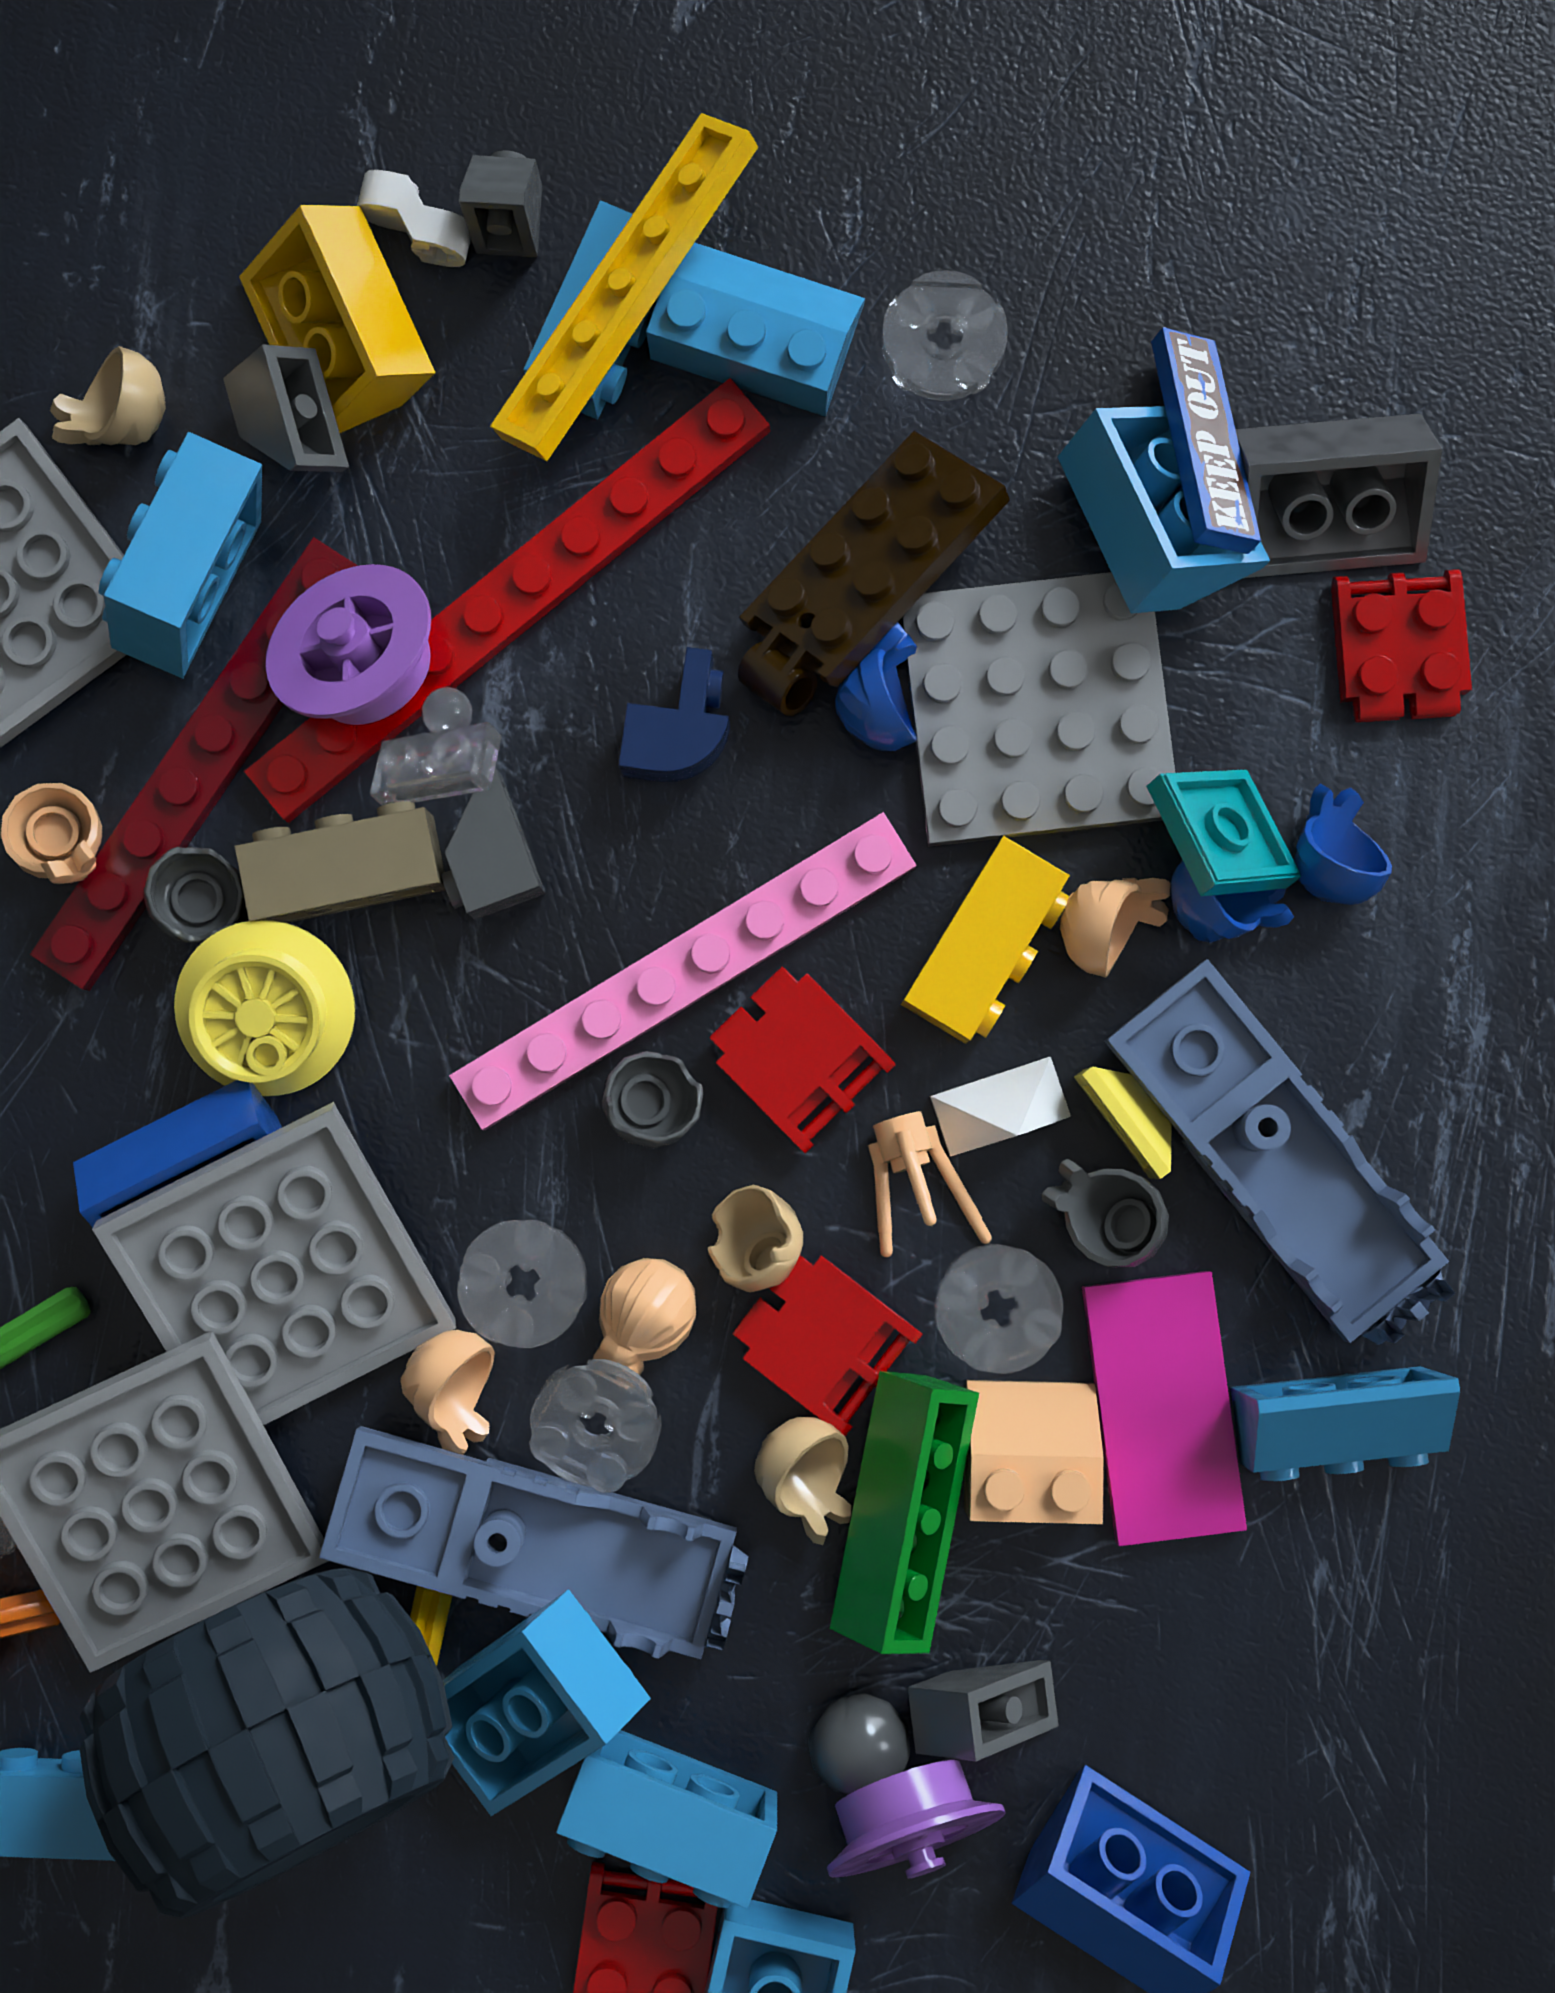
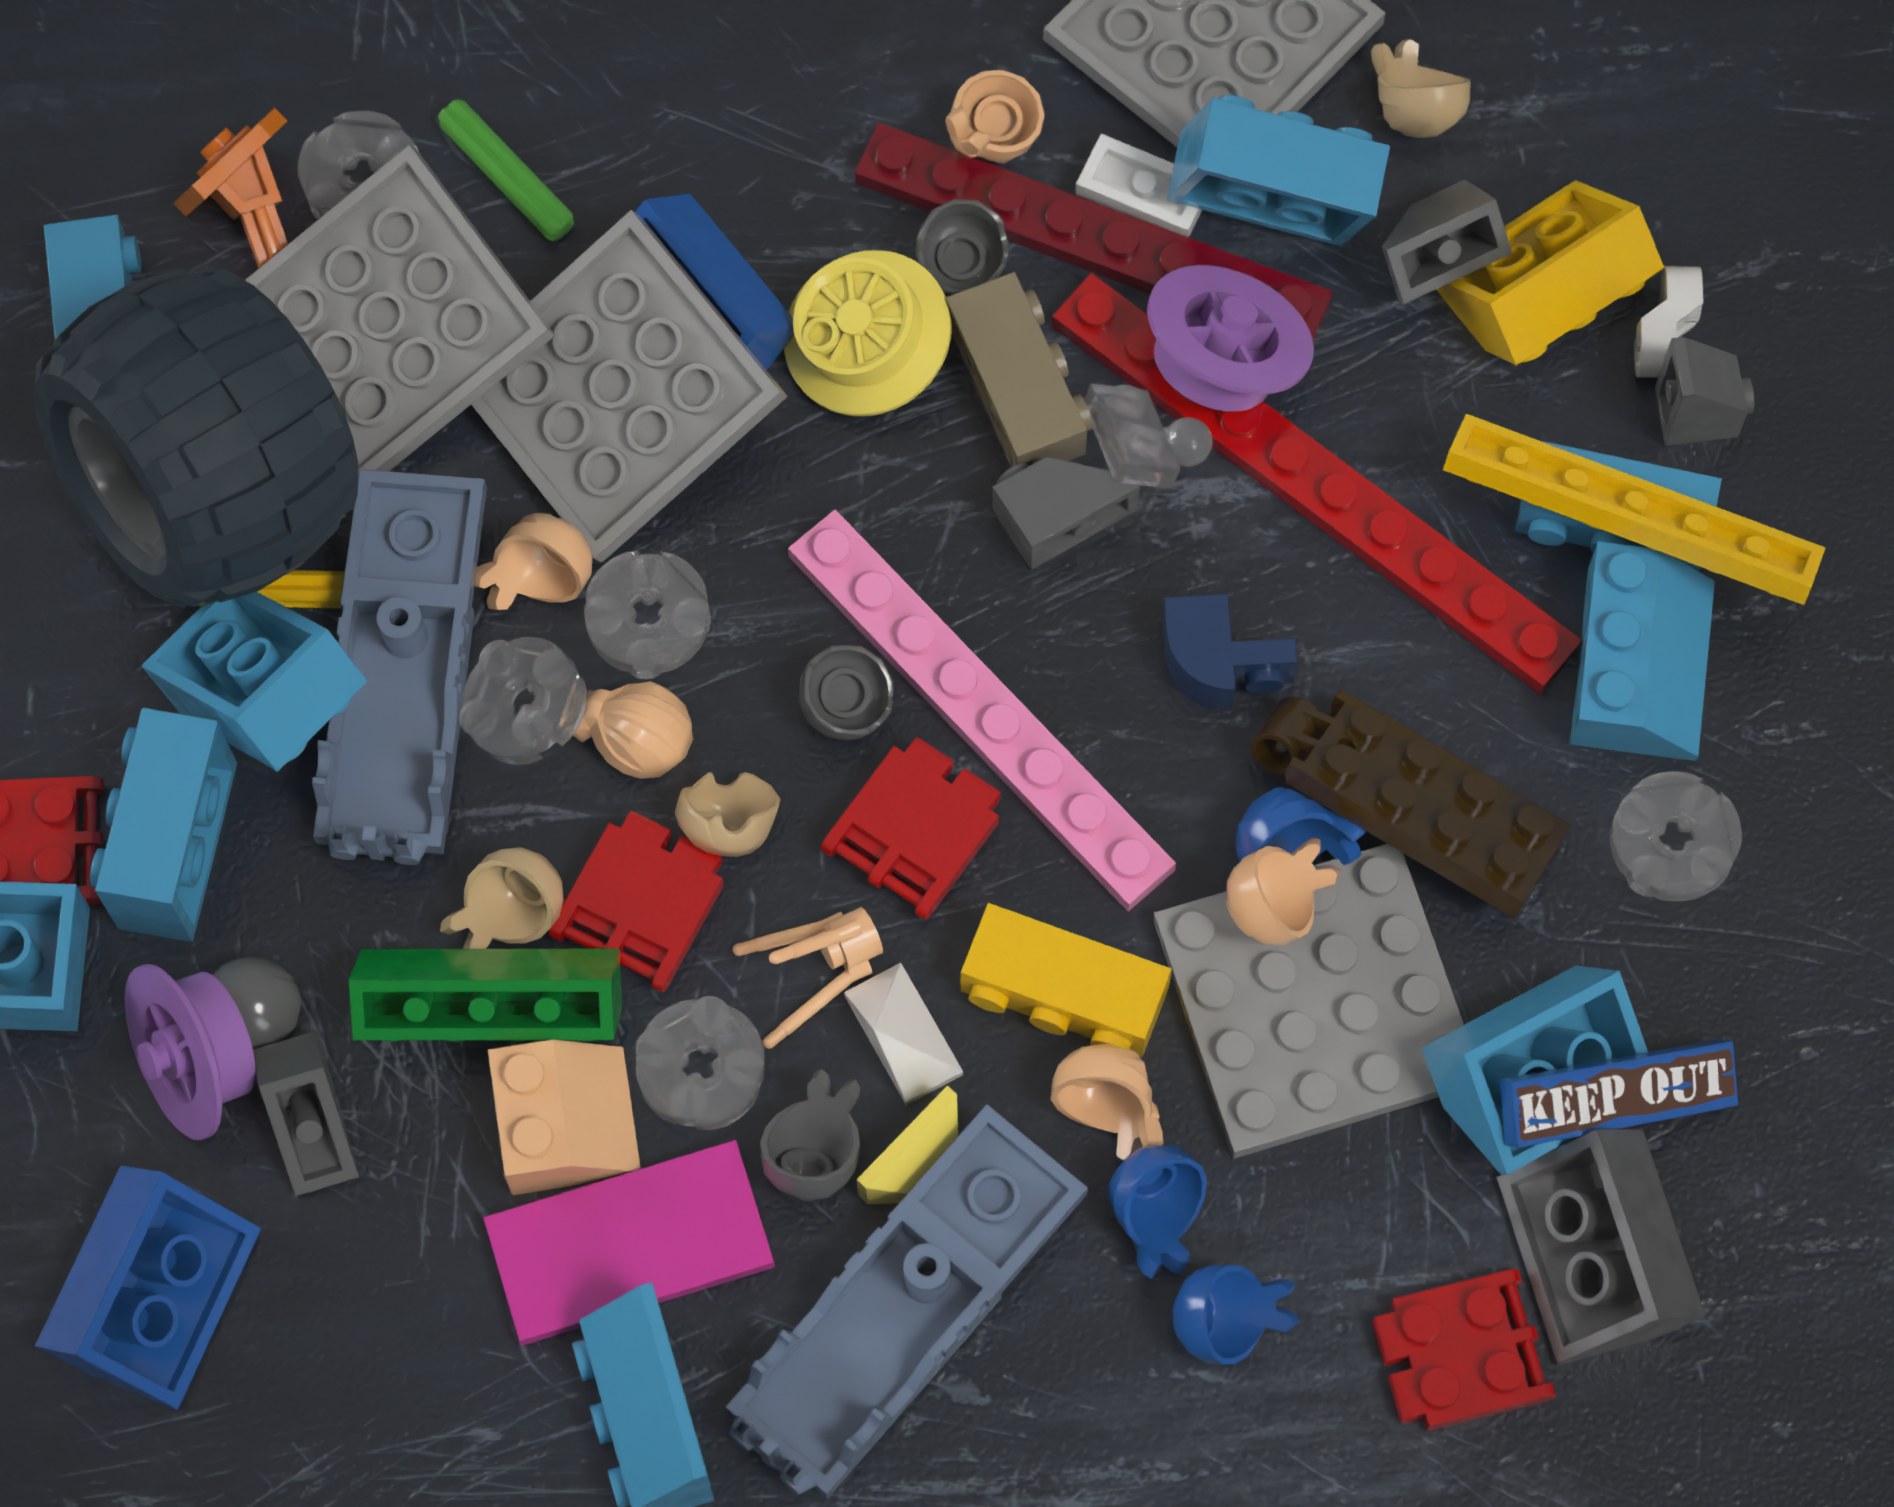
camera: 80 degrees right, 15 degrees down
teal tile [1146,770,1301,896] -> none
none -> white plate [1075,134,1202,237]
none -> light nougat piece [1226,838,1341,945]

